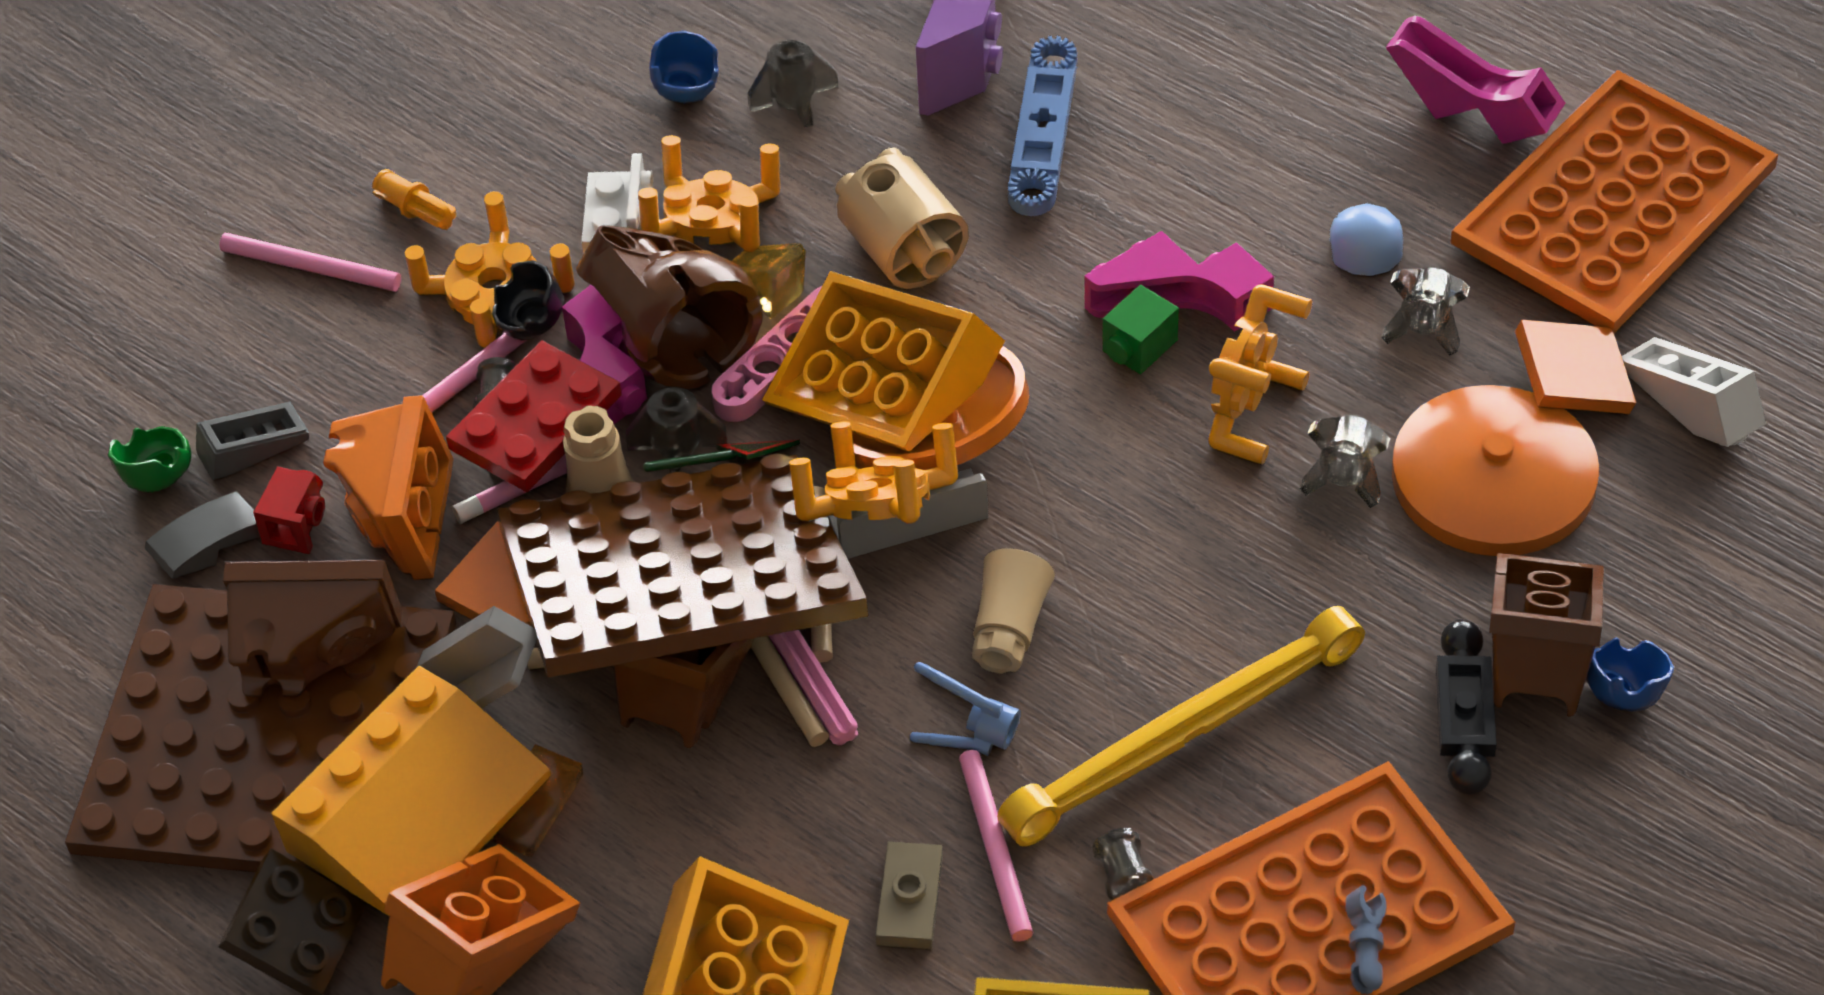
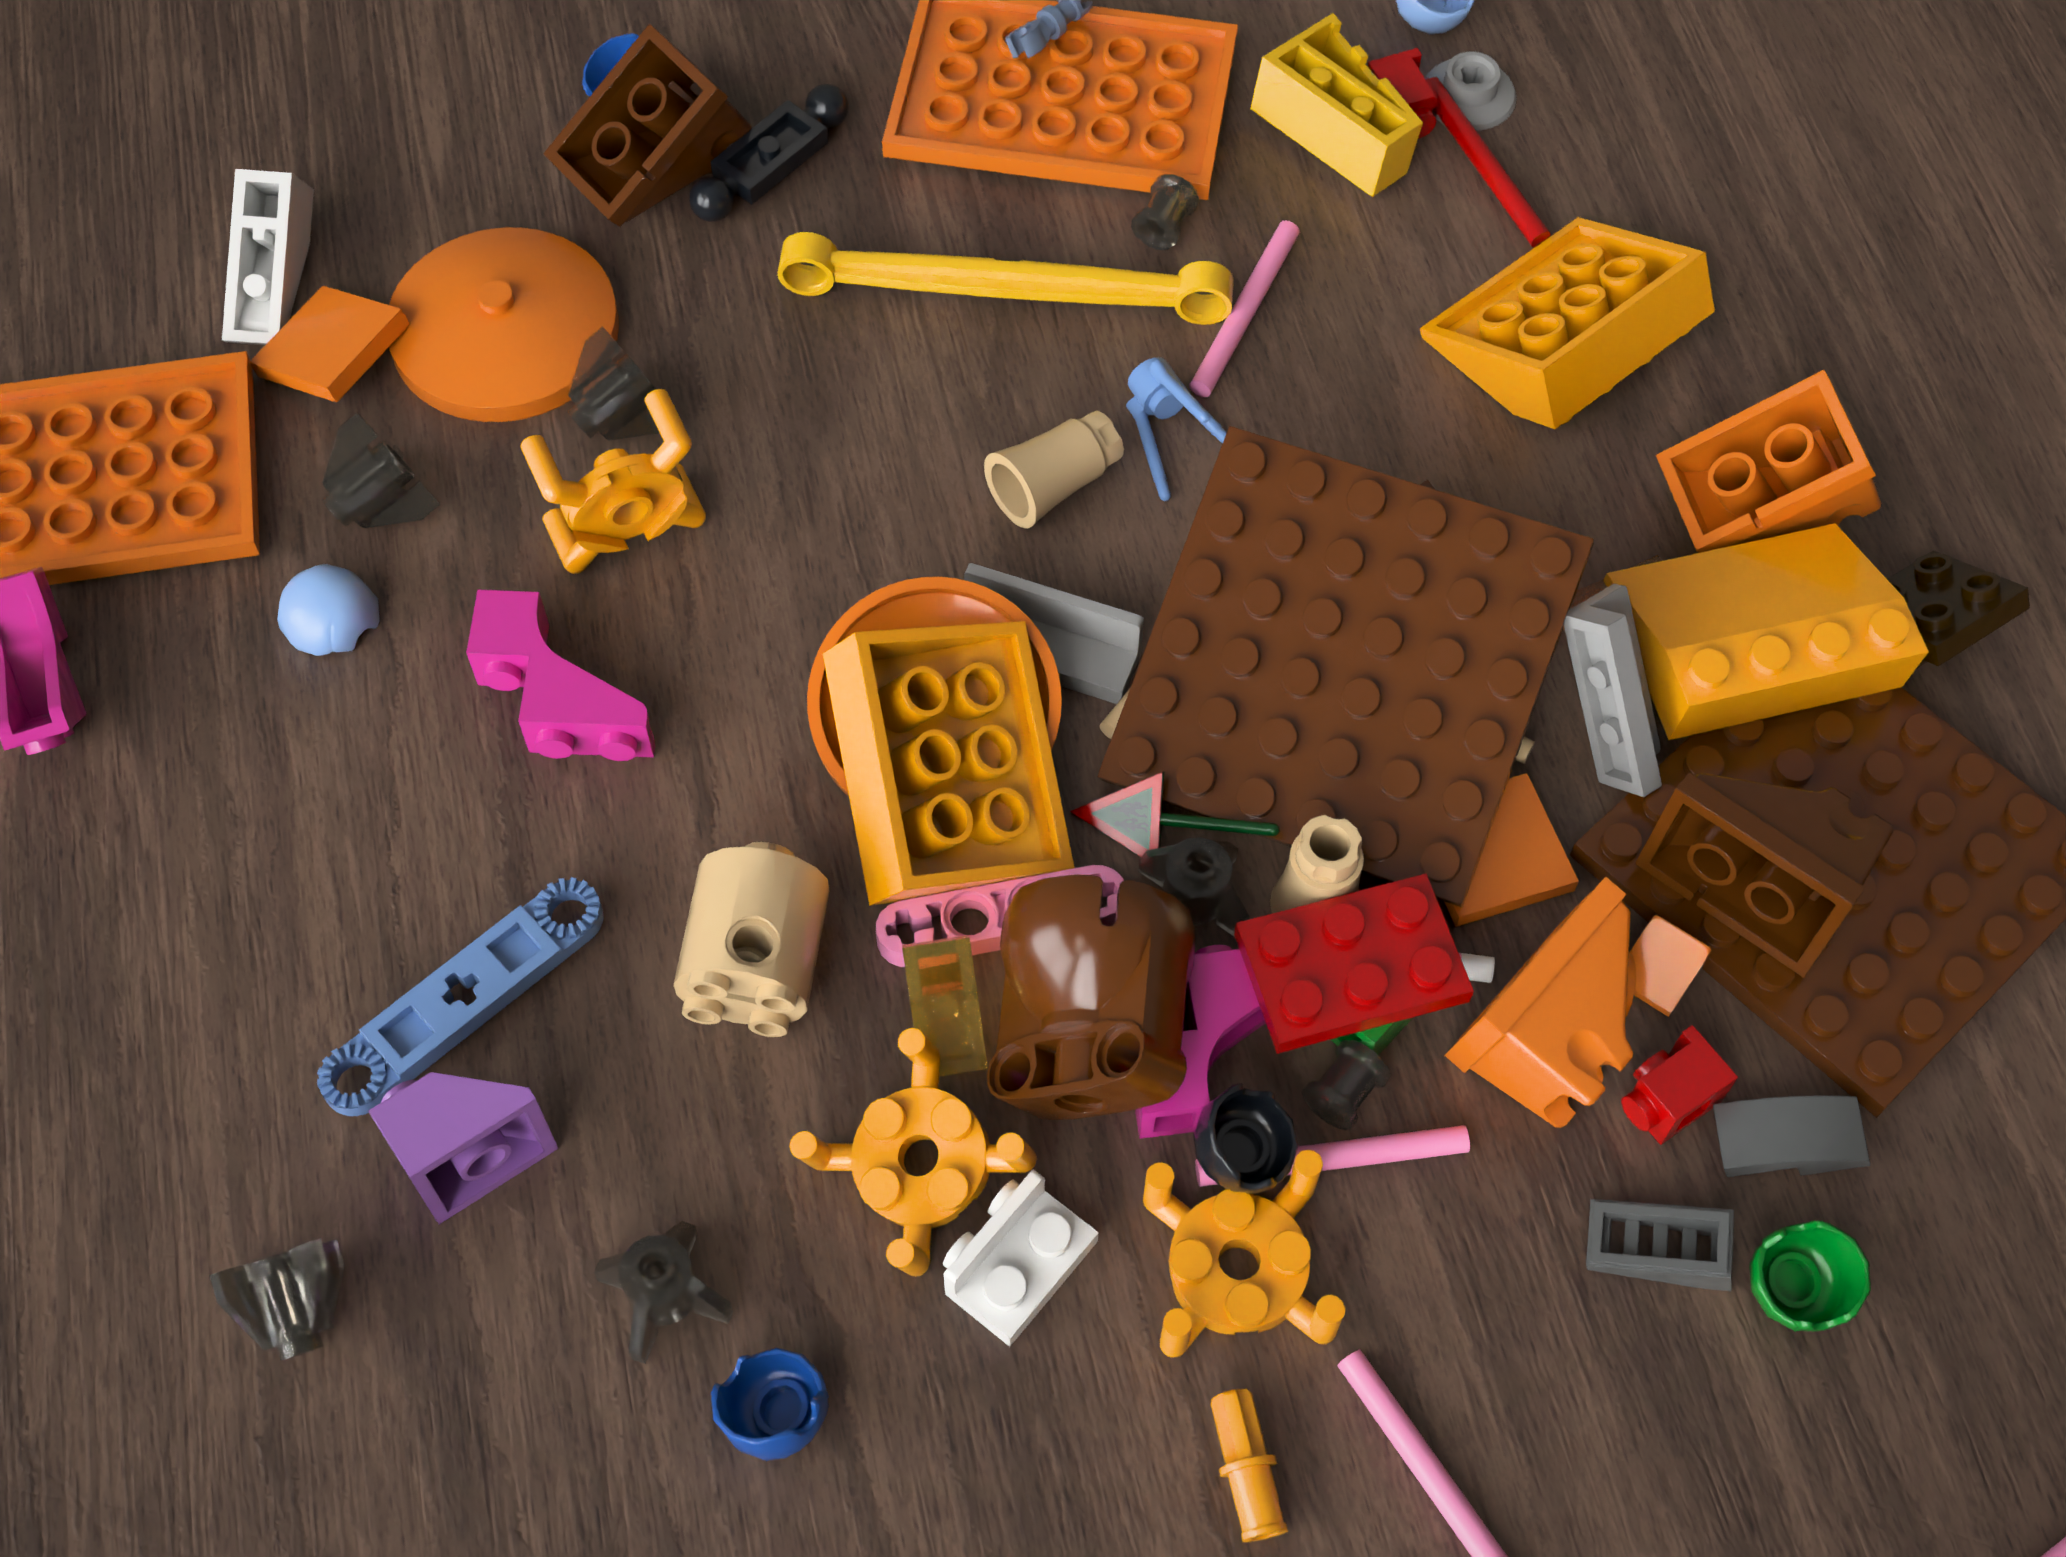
camera: 145 degrees left, 10 degrees up
light orange plate [789,422,958,524] -> none
dark tan plate [876,841,943,950] -> none
green brick [1102,284,1179,375] -> none

